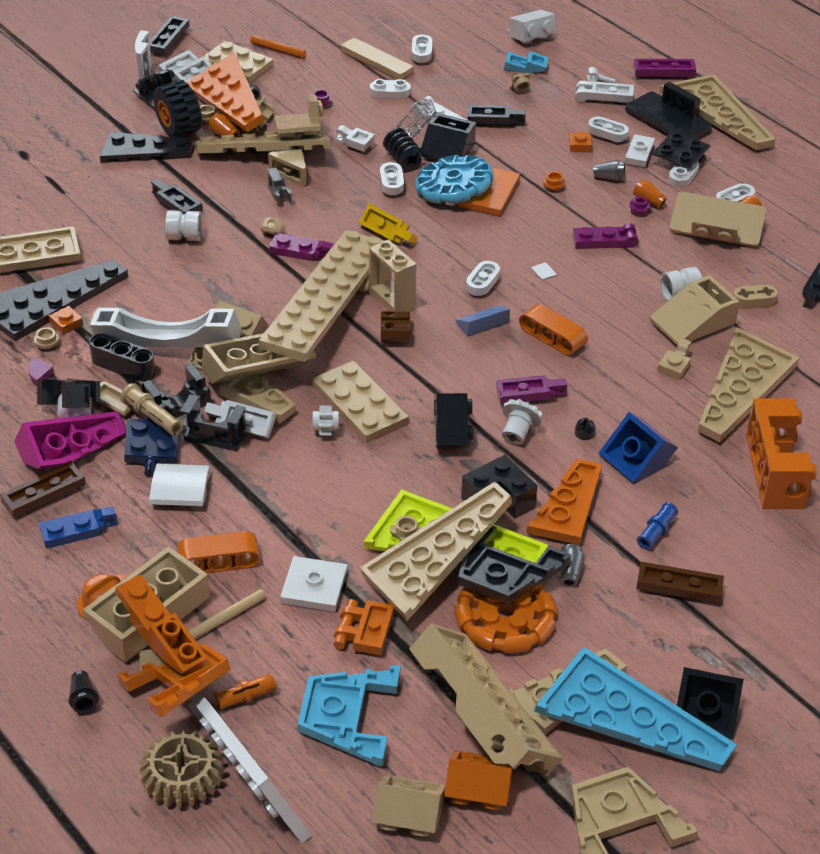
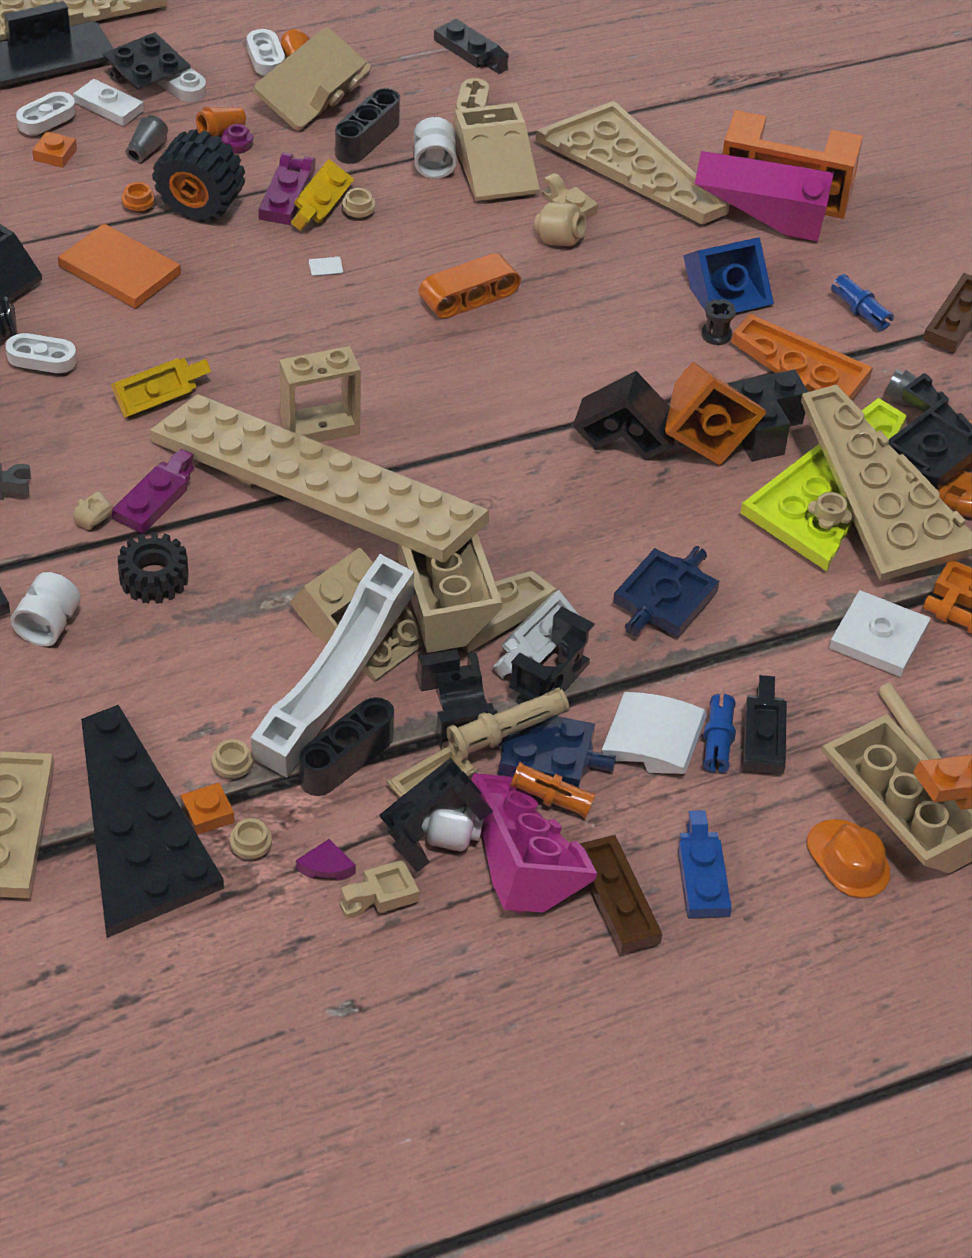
camera: 75 degrees left, 5 degrees up
orange beam [177,531,260,573] -> none
tan plate [311,360,409,443] -> none
white gear [313,405,339,436] -> none
reddish brown piece [381,311,410,342] -> none
medium azure plate [415,155,494,204] -> none
medium blue slope [456,306,510,336] -> none
white plate [466,261,500,296] -> none
magenta hinge [496,375,567,404] -> none
white gear [502,399,543,445] -> none
black hinge [574,417,596,440] -> none
none -> black tyre [117,532,189,604]
none -> black wheel [152,130,245,223]
none -> yellow hinge [290,159,354,231]
none -> black beam [335,88,400,164]
none -> tan plate [339,860,420,918]
none -> tan plate [342,188,375,218]
none -> orange pin [510,762,596,818]
none -> tan head [535,202,587,246]
none -> dark blue plate [613,546,719,637]
none -> orange slope [665,362,767,466]
none -> dark pink wedge [695,151,834,242]
none -> black bush [701,299,736,346]
none -> blue pin [703,694,736,774]
none -> black hinge [743,675,787,774]

